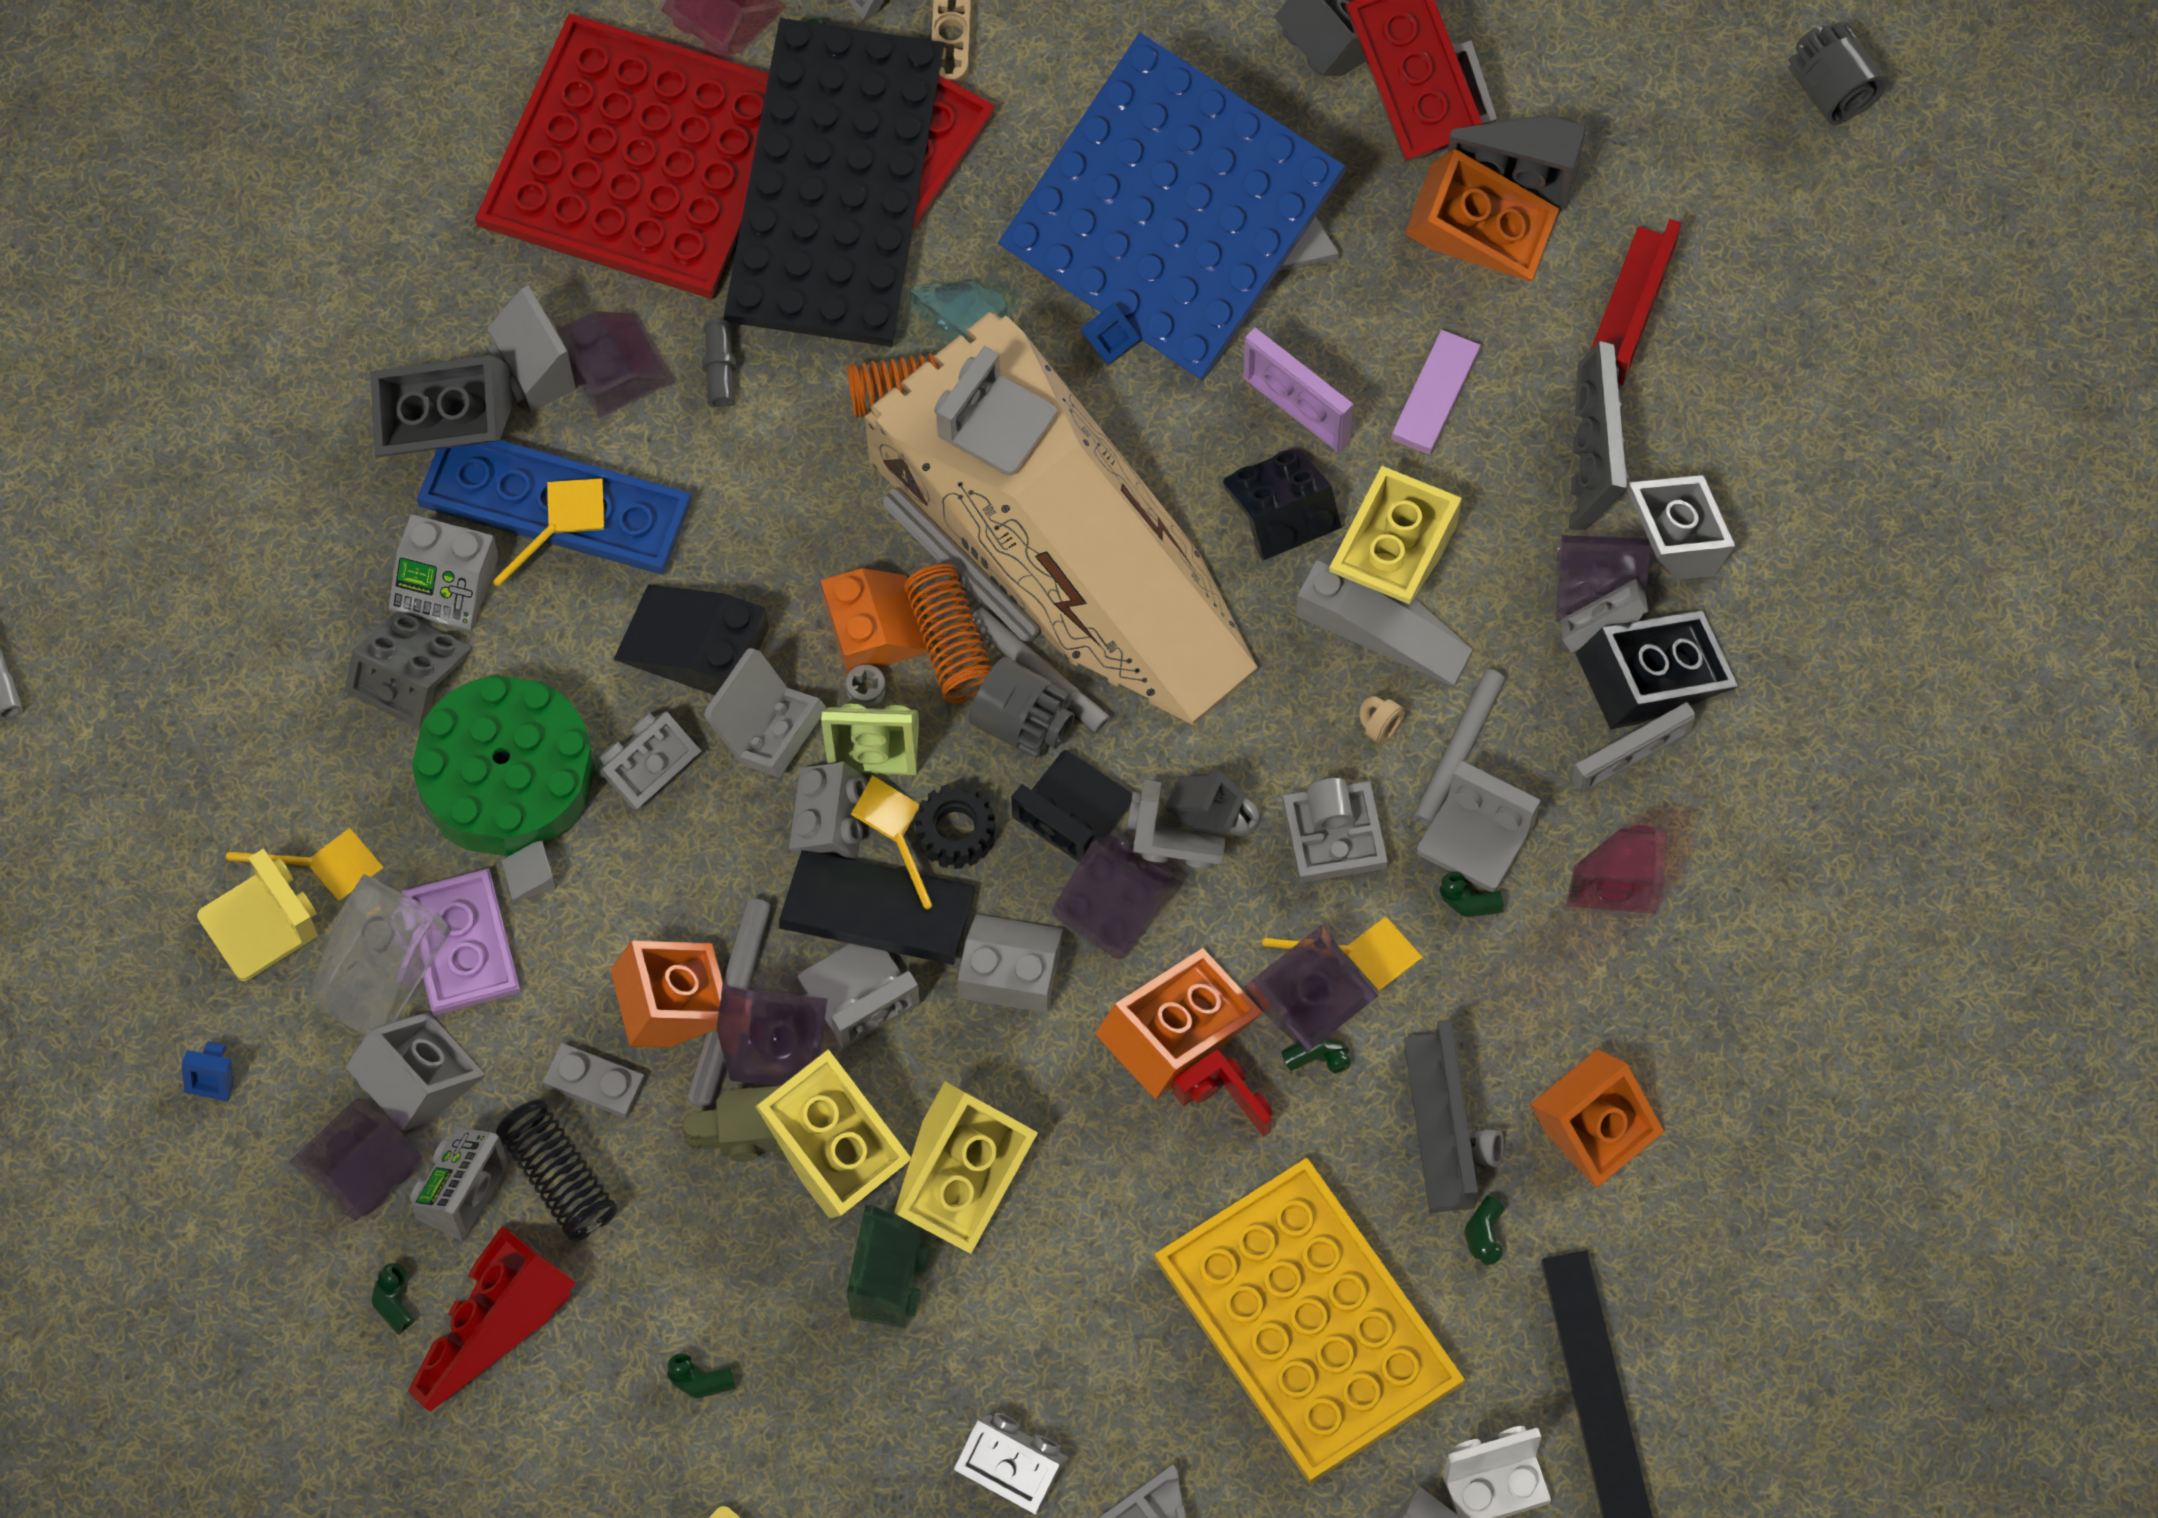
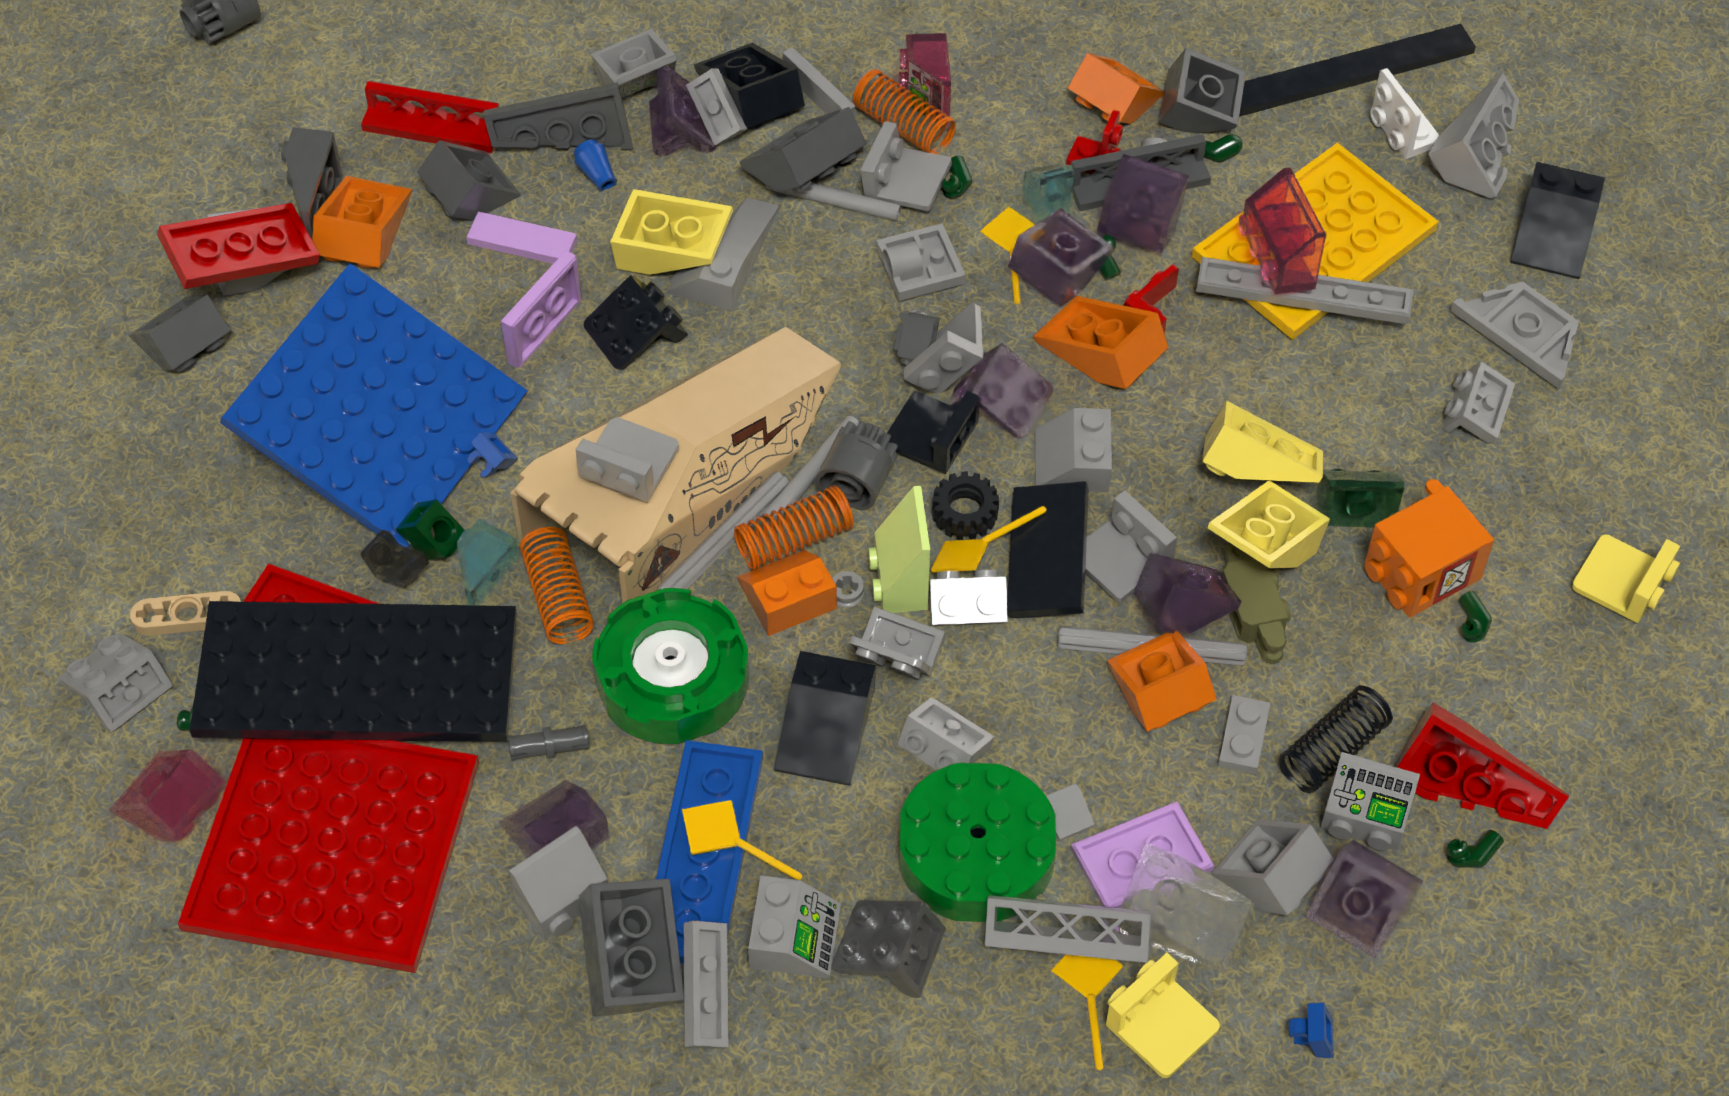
camera: 100 degrees left, 10 degrees down
tan tile [1359,696,1405,744] -> none
none -> clear smoke bracket [361,529,430,589]
none -> dark green brick [395,499,465,560]
none -> dark grey slope [417,140,521,221]
none -> blue cone [574,139,617,192]
none -> green piece [592,588,749,744]
none -> light grey plate [684,921,729,1049]
none -> dark grey slope [739,107,867,193]
none -> orange piece [853,69,956,154]
none -> light grey fence [985,895,1154,963]
none -> clear light blue slope [1023,163,1074,222]
none -> red bracket [1066,110,1124,174]
none -> clear purple slope [1097,154,1189,253]
none -> dark grey slope [1159,48,1246,133]
none -> light grey tile [1196,257,1413,324]
none -> clear pink slope [1239,167,1326,295]
none -> orange container [1364,479,1494,618]

